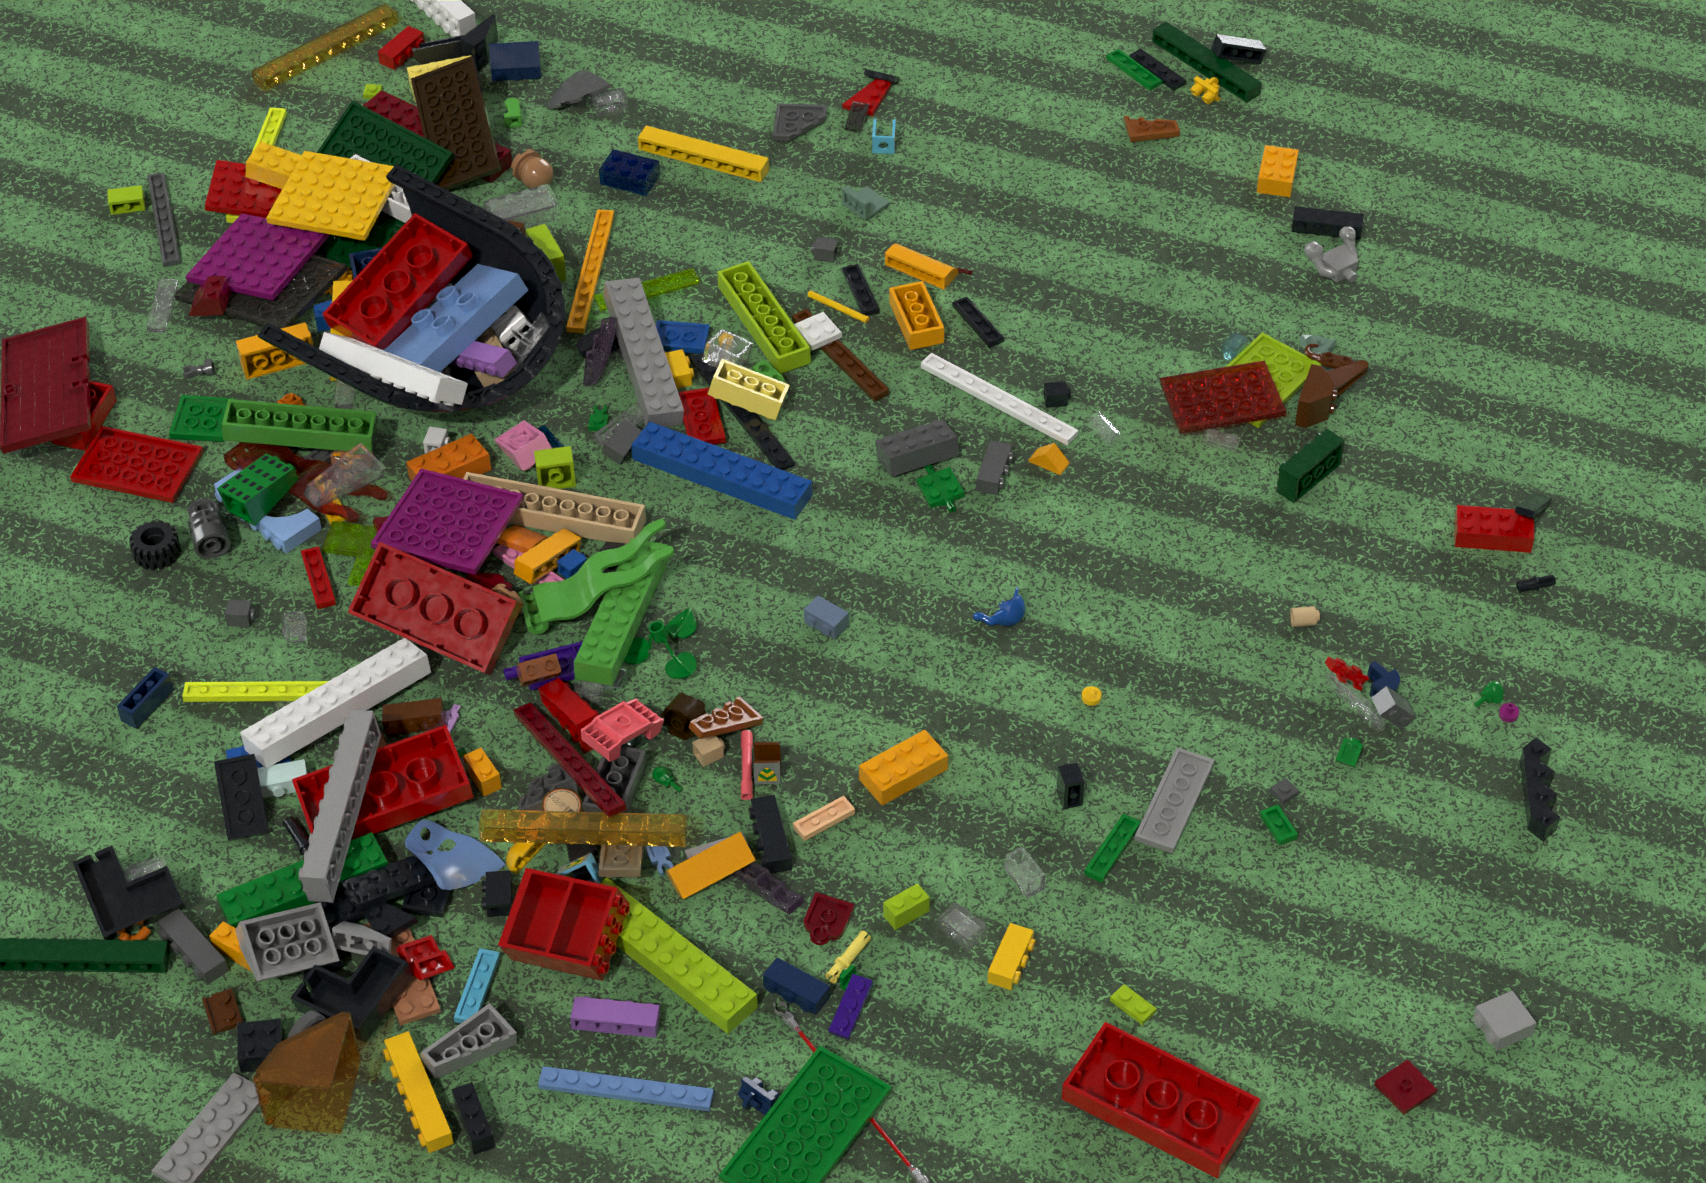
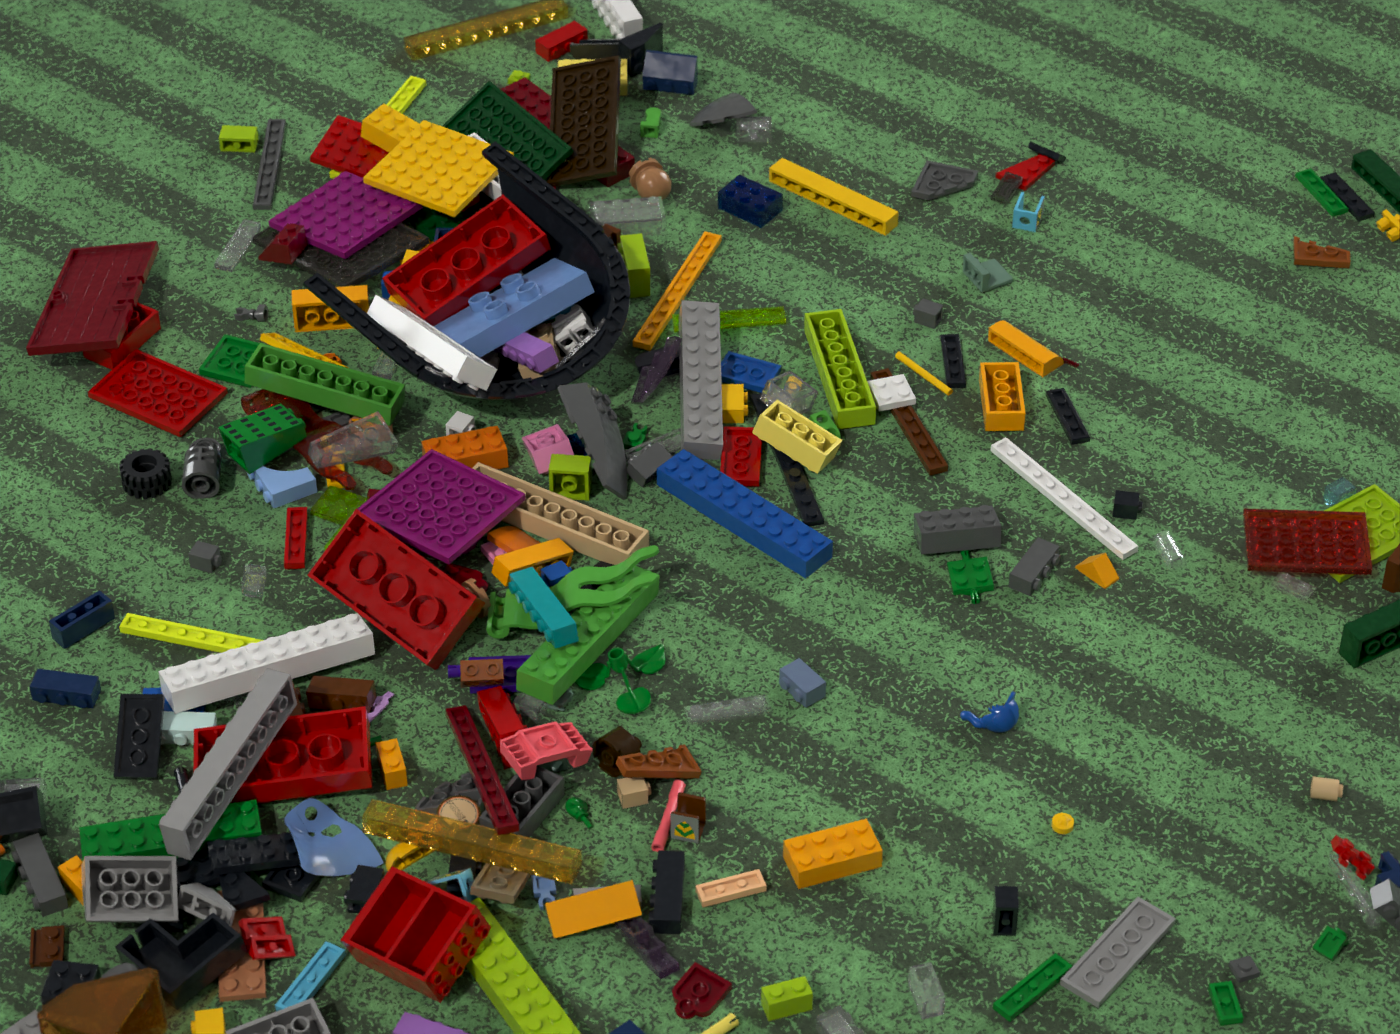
camera: 15 degrees right, 5 degrees down
none -> dark blue brick [30,669,101,708]
none -> yellow tile [260,333,348,368]
none -> teal brick [508,567,579,649]
none -> dark grey wedge [557,382,627,500]
none -> clear plate [684,694,772,726]

